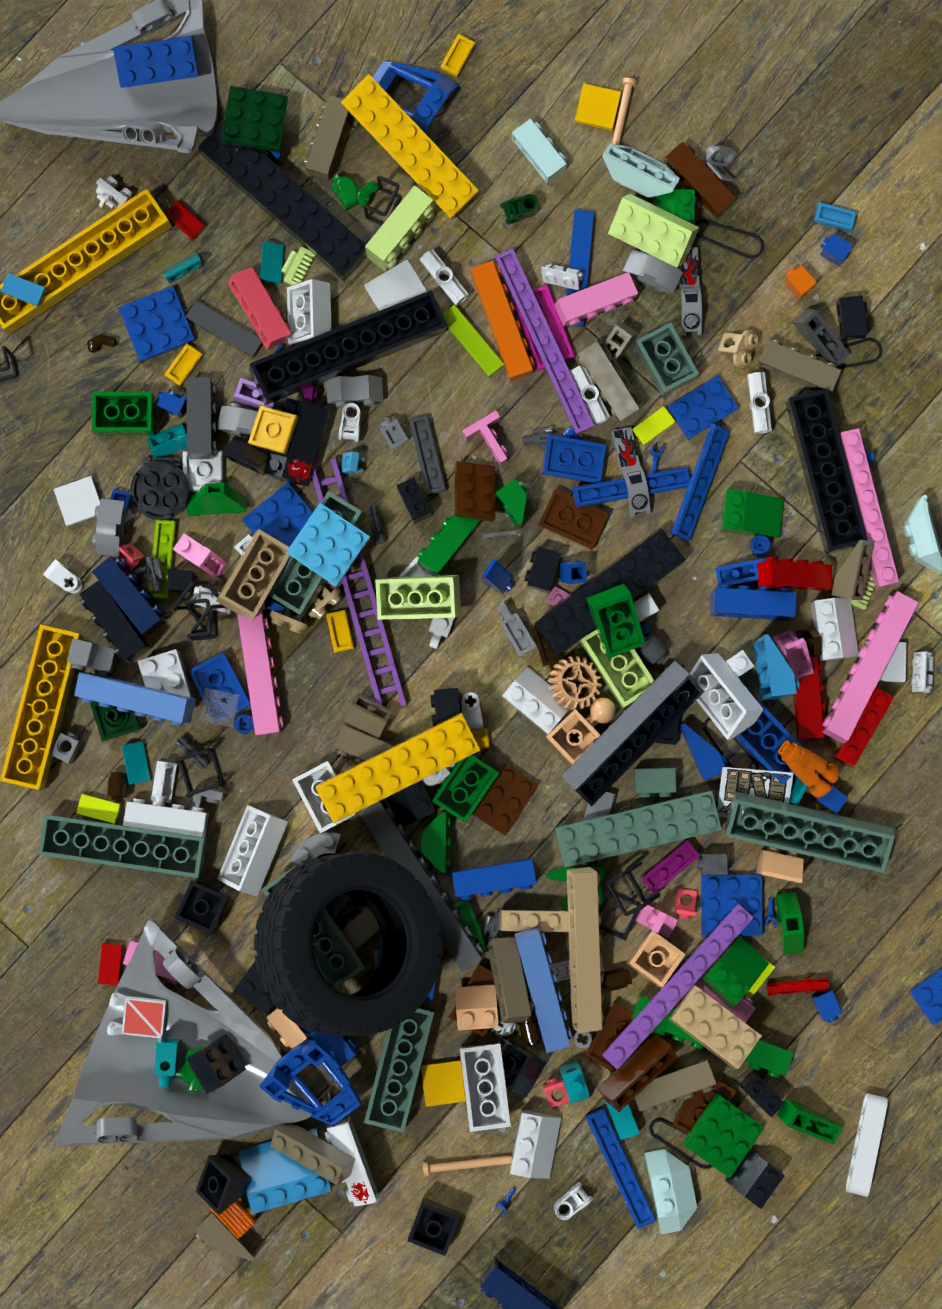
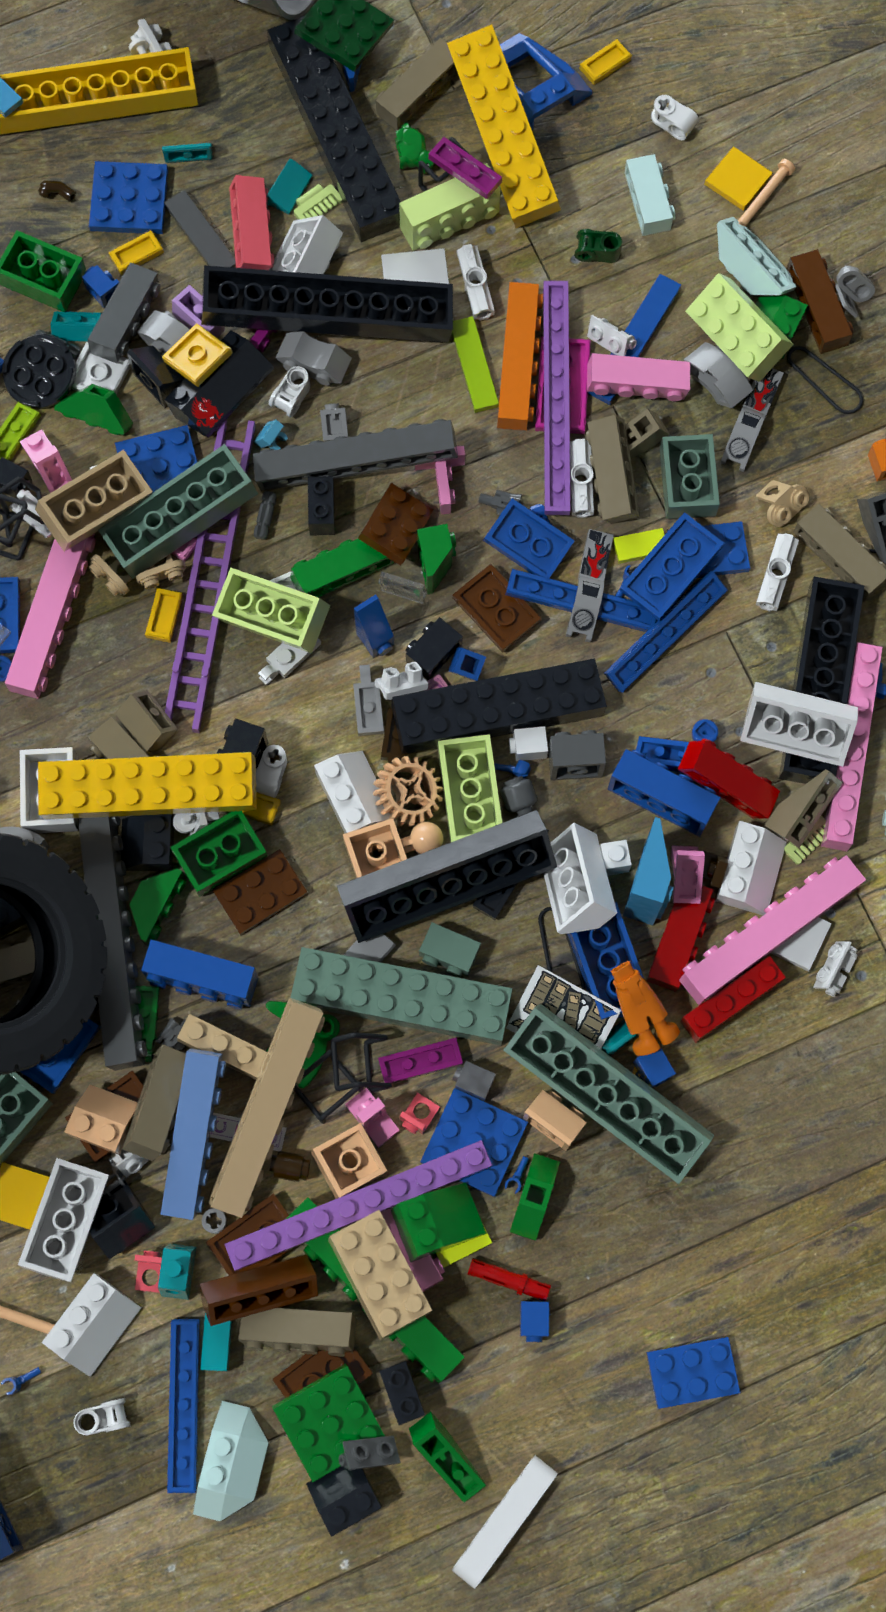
camera: 20 degrees right, 10 degrees down
red tile [164,200,206,241] -> none
blue tile [265,600,286,615] -> none
medium azure plate [286,503,370,587] -> none
dark grey tile [409,415,446,496] -> none
dark brown brick [518,1014,542,1046] -> none
green slope [586,584,645,659] -> none
black piece [649,1119,713,1169] -> none
blue slope [679,723,728,781] -> none
green slope [720,489,784,538] -> none
none -> dark grey brick [253,419,458,491]
none -> dark grey hinge [339,1436,400,1470]
none -> white hips [375,662,428,700]
none -> magenta plate [428,137,502,199]
none -> dark grey brick [548,730,606,781]
none -> blue plate [620,512,724,621]
none -> white piece [651,95,699,140]
none -> white slope [740,682,858,767]

